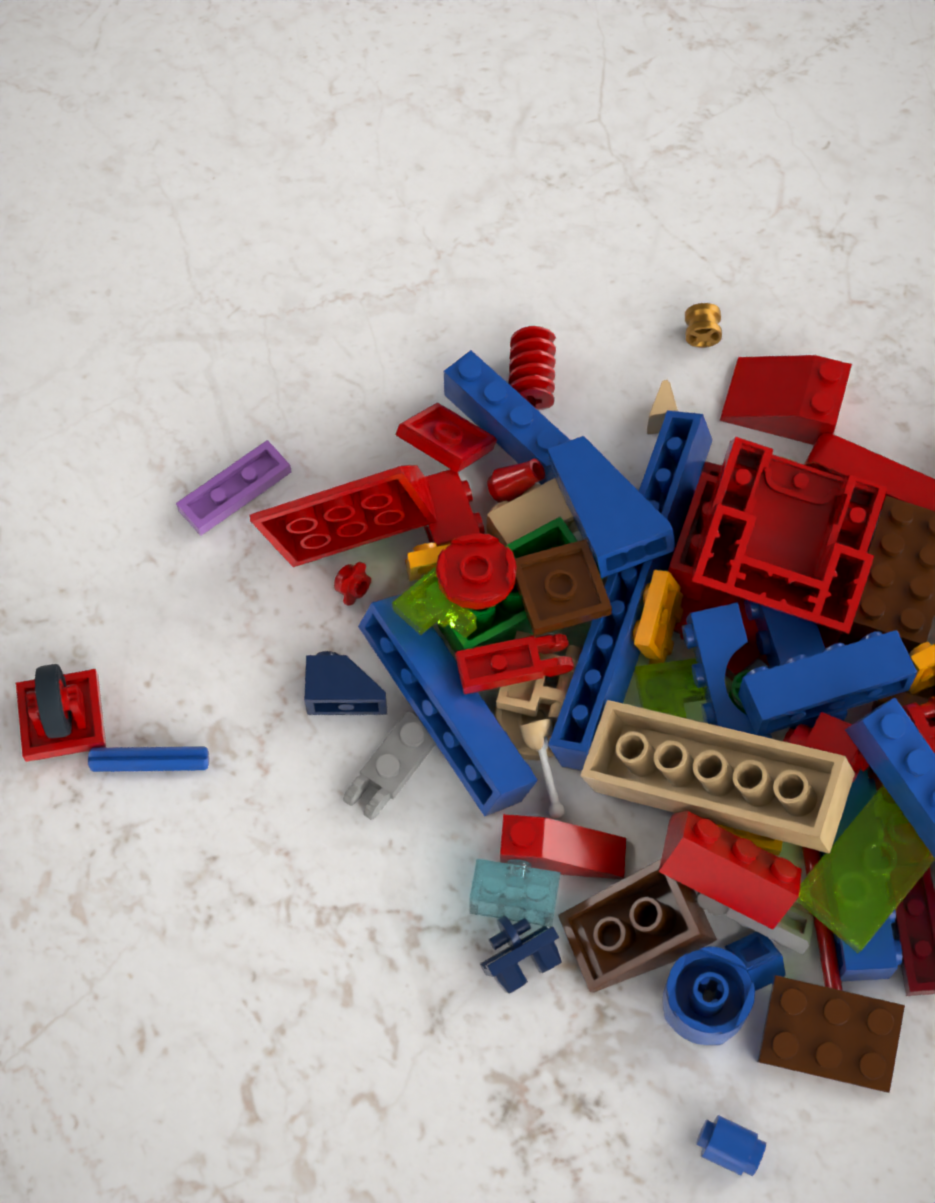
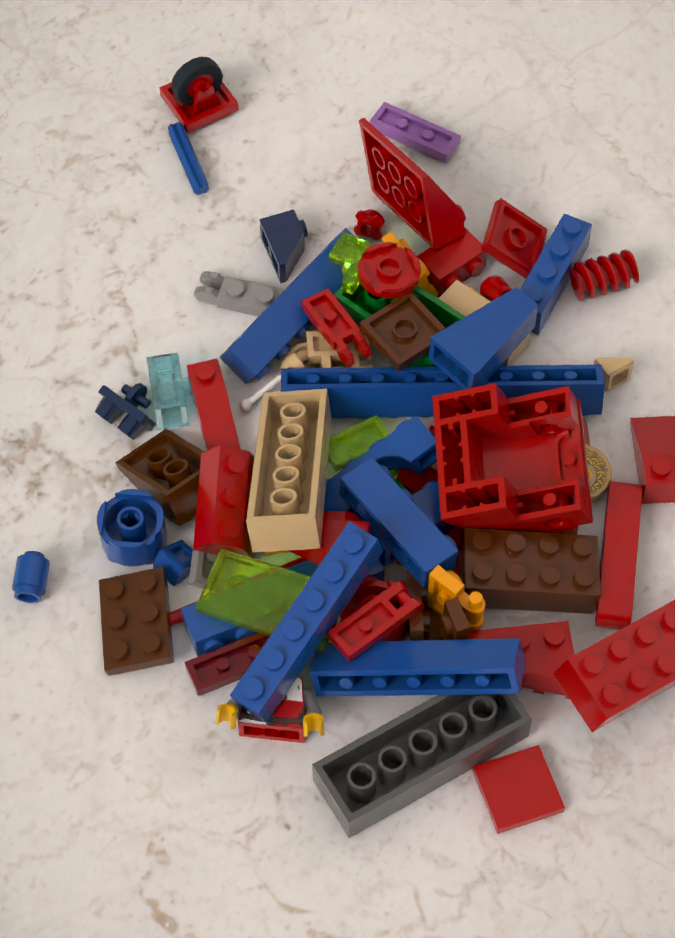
camera: 70 degrees right, 5 degrees down
light orange plate [633,570,683,669] -> none

